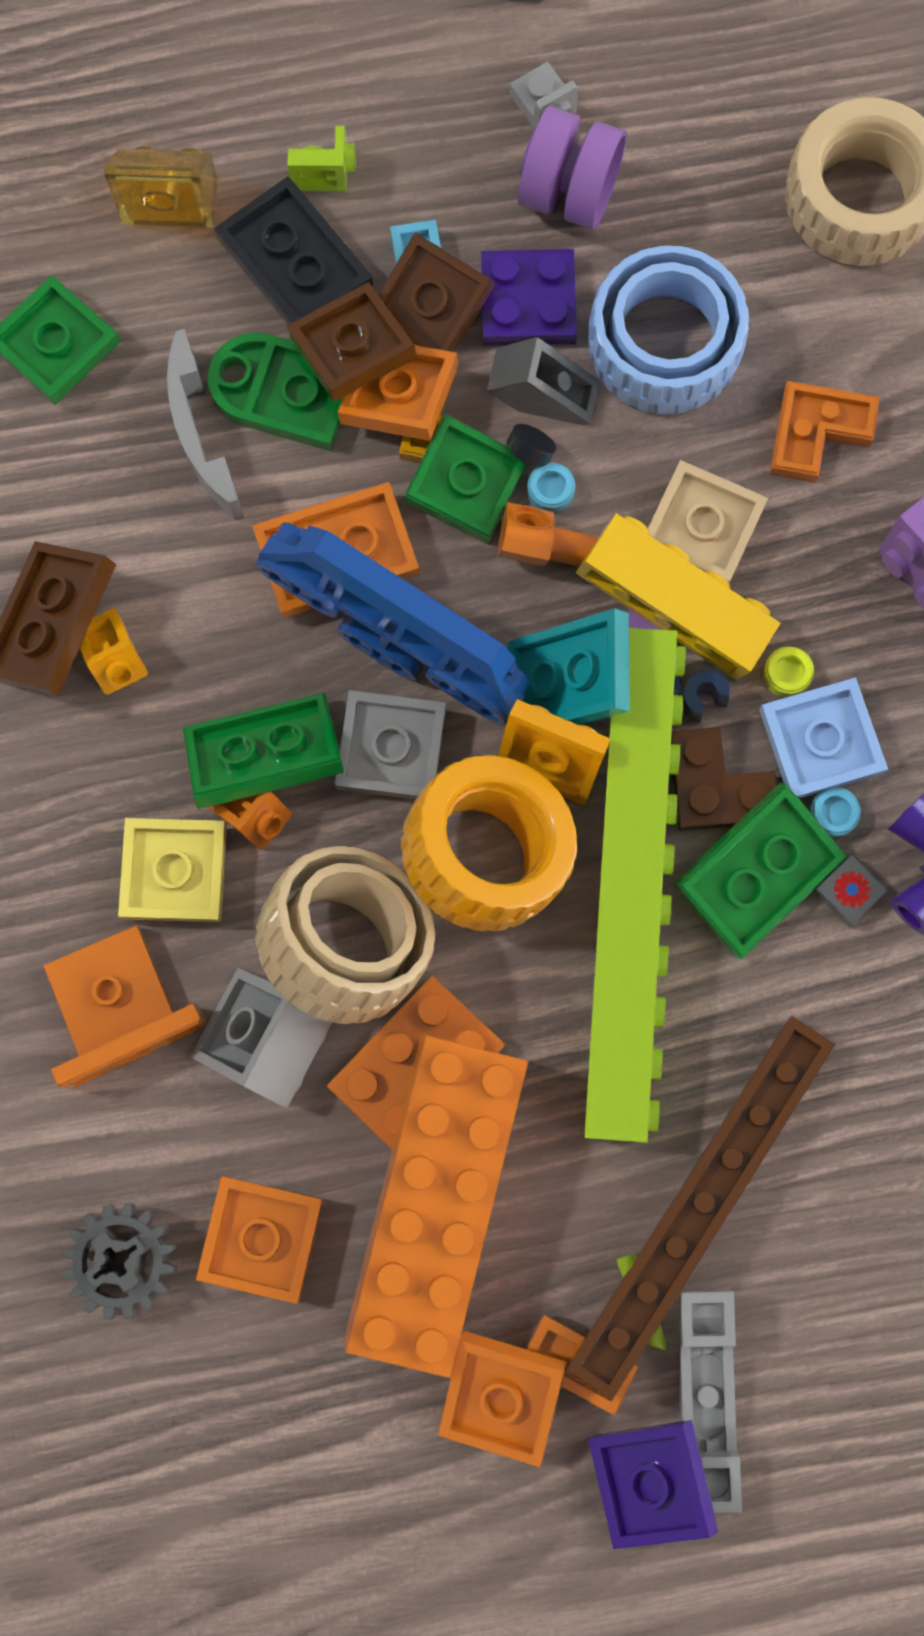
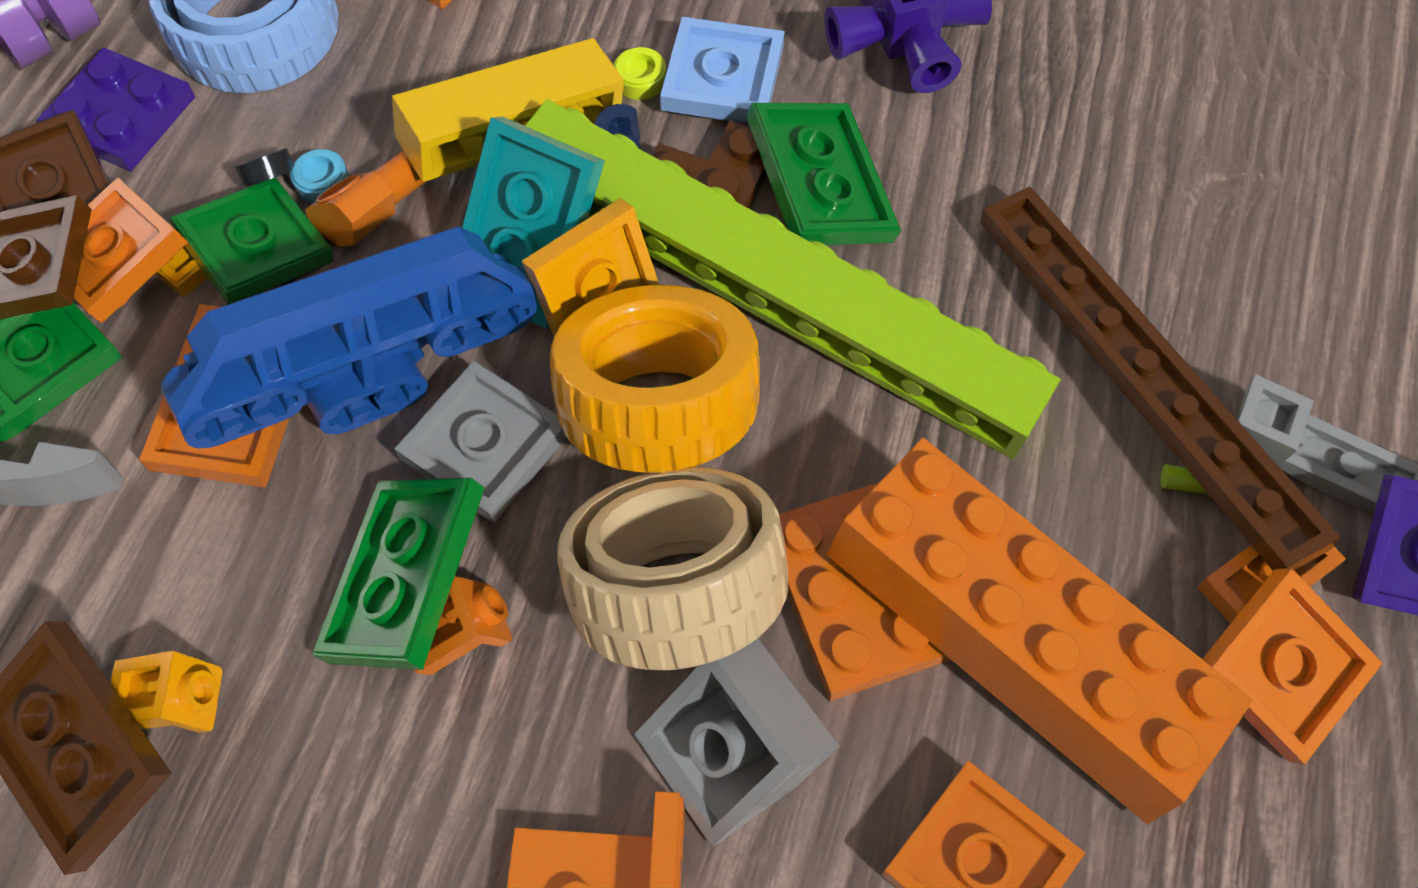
camera: 65 degrees left, 15 degrees down
light yellow plate [118,818,227,922] -> none
dark grey slope [487,337,600,425] -> none
tan plate [648,460,768,583] -> none
medium azure tile [808,787,861,839] -> none
dark grey tile [814,855,888,927] -> none

